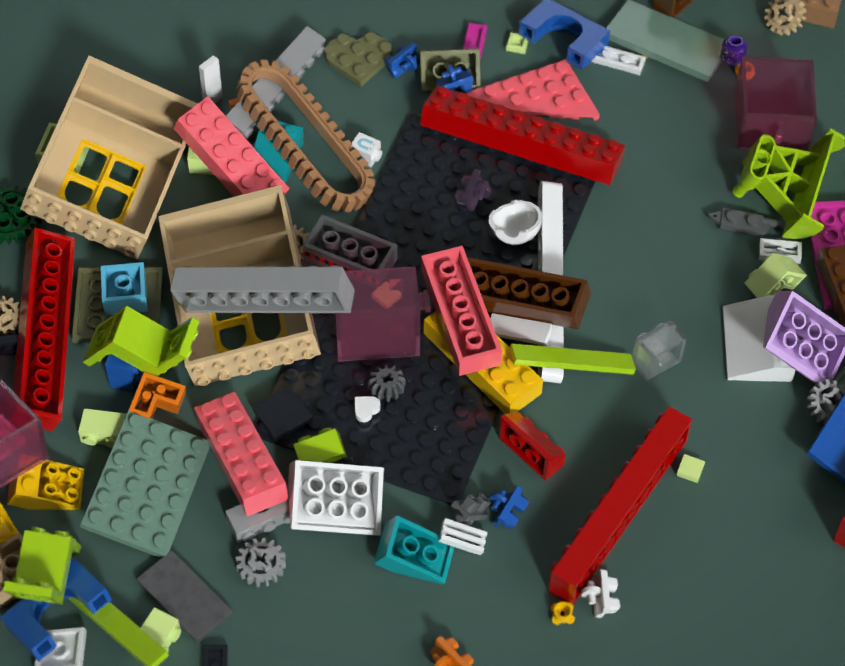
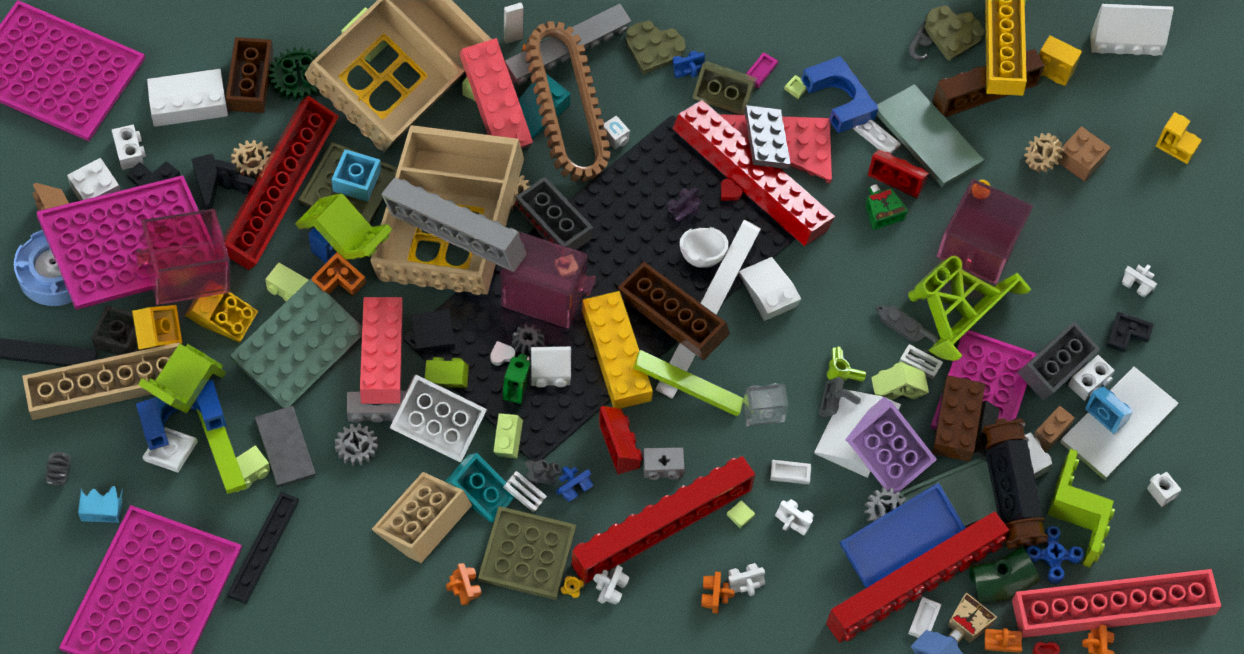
camera: 20 degrees right, 5 degrees up
coral brick [421,246,502,376] -> none
blue hips [435,64,474,93] -> none
white tile [490,313,553,346] -> none
dark purple head [720,36,747,65] -> none
none -> tan slope [372,472,472,563]
none -> olive plate [478,506,576,600]
none -> yellowish green brick [493,414,523,459]
none -> green torso [502,354,531,404]
none -> white slope [531,347,571,387]
none -> light grey brick [643,447,684,480]
none -> orange hips [701,572,735,613]
none -> red tile [720,179,743,201]
none -> white hips [728,563,765,596]
none -> white slope [738,257,801,321]
none -> plate [744,105,791,169]
none -> white tile [770,460,811,485]
none -> white hips [775,499,814,536]
none -> dark grey plate [819,377,861,418]
none -> lime axle [827,346,866,381]
none -> green torso [865,184,908,231]
none -> red slope [868,149,929,198]

